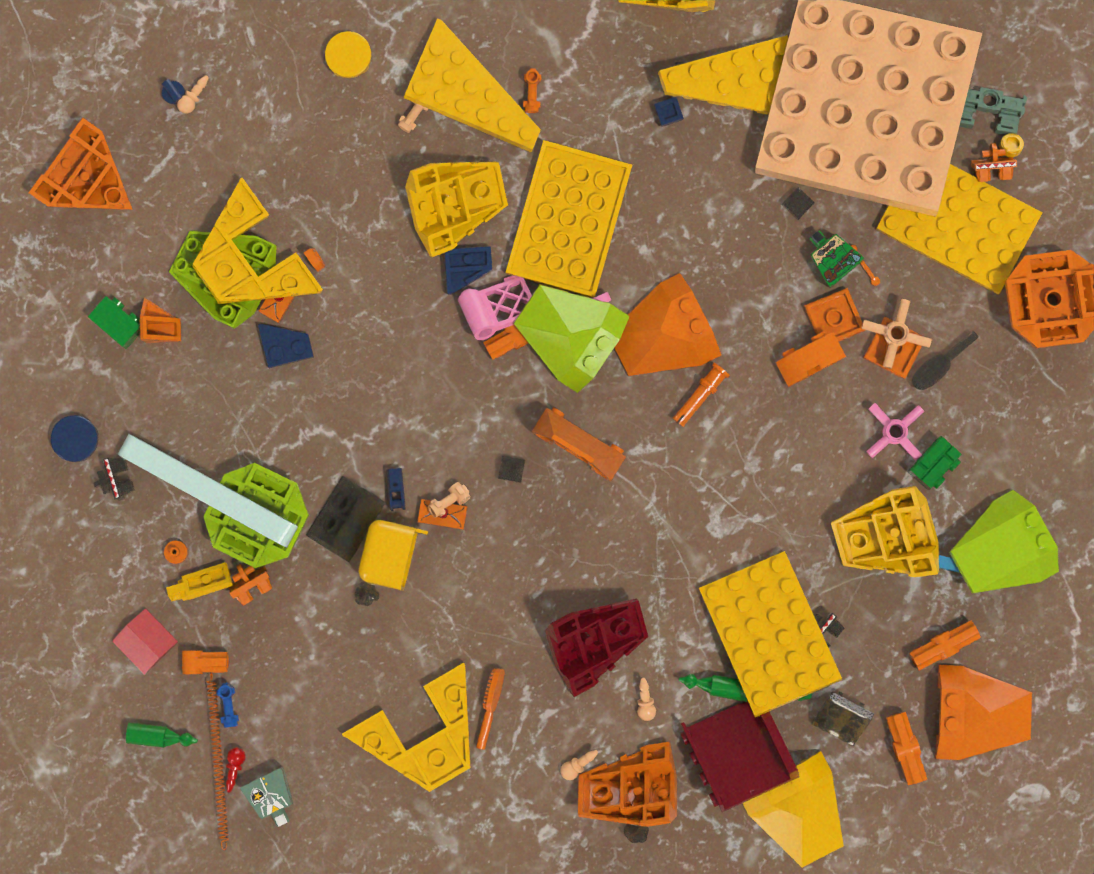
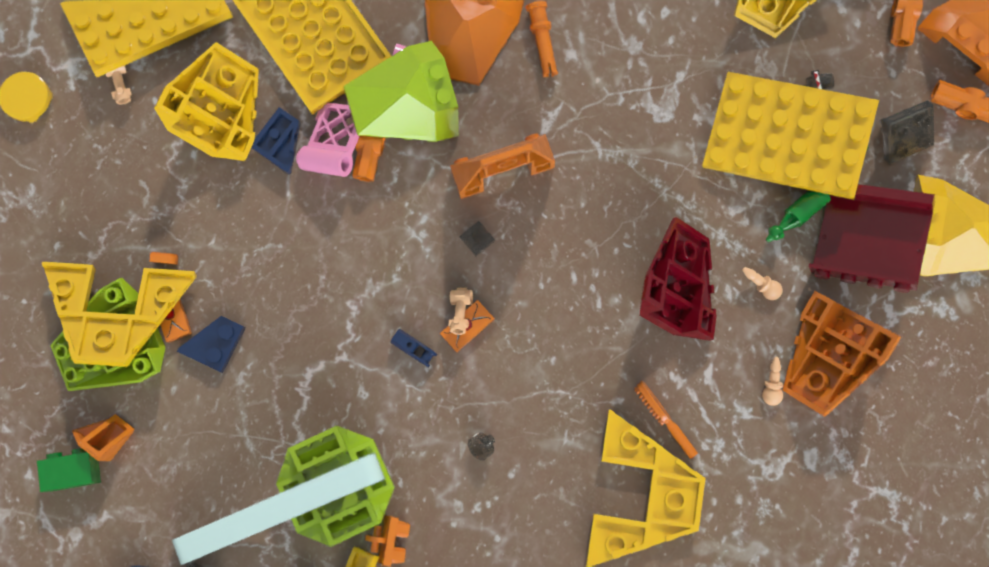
camera: 50 degrees left, 5 degrees down
clear smoke slope [306,476,386,562] -> none
yellow piece [358,520,429,591] -> none
clear smoke tile [624,824,649,843] -> none

